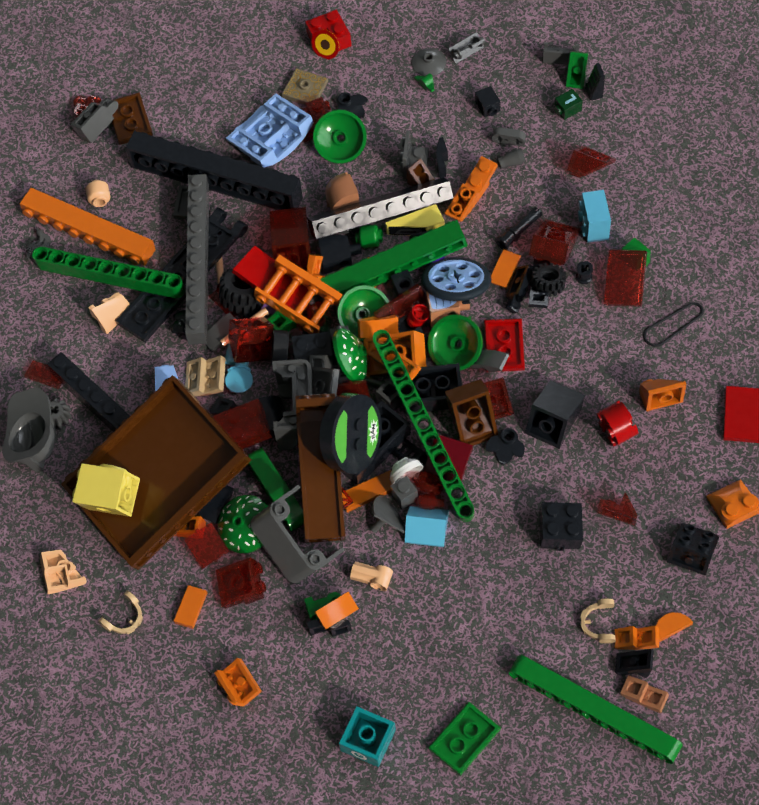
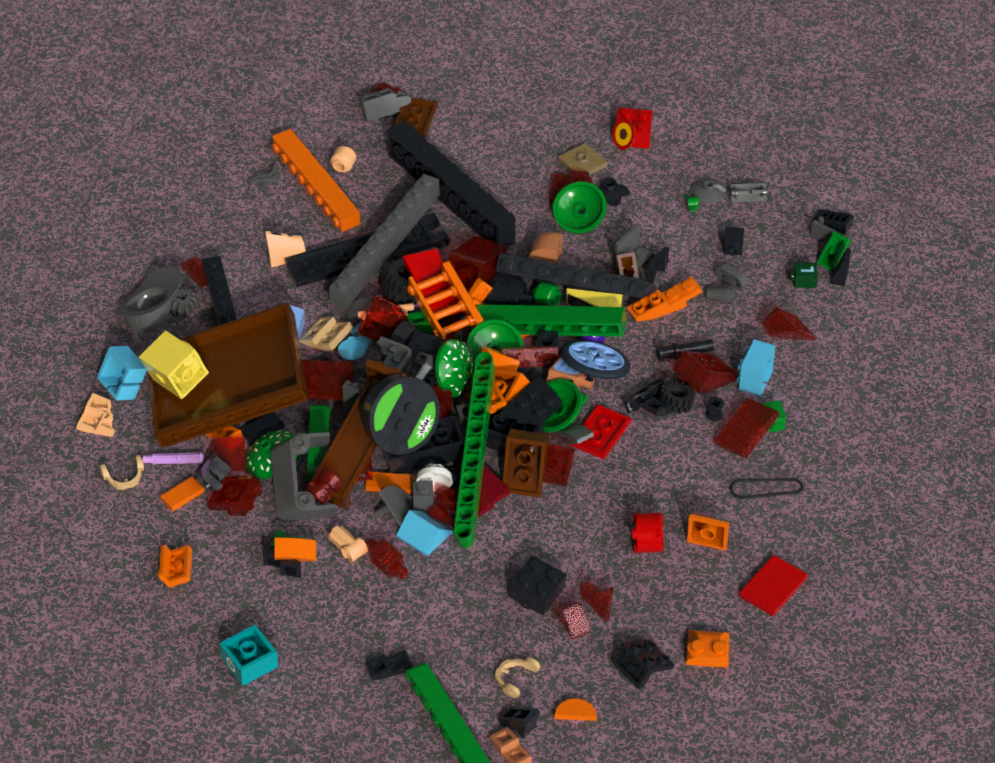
camera: 25 degrees right, 15 degrees down
green beam [32,247,186,298] -> none
light blue slope [226,93,314,168] -> none
red wheel [406,304,430,329] -> none
green tile [428,702,501,776] -> none
black plate [486,428,525,465] -> none
orange slope [491,250,521,289] -> none
black slope [525,380,585,449] -> none
orange slope [615,625,659,650] -> none
none -> medium azure piece [97,346,147,401]
none -> lavender piece [143,452,204,465]
none -> black brick [196,452,232,492]
none -> clear red wheel [306,467,344,505]
none -> black slope [365,649,413,680]
none -> clear red piece [366,538,409,579]
none -> black wing [498,377,562,426]
none -> clear red slope [553,601,590,639]
none -> black slope [812,209,854,235]

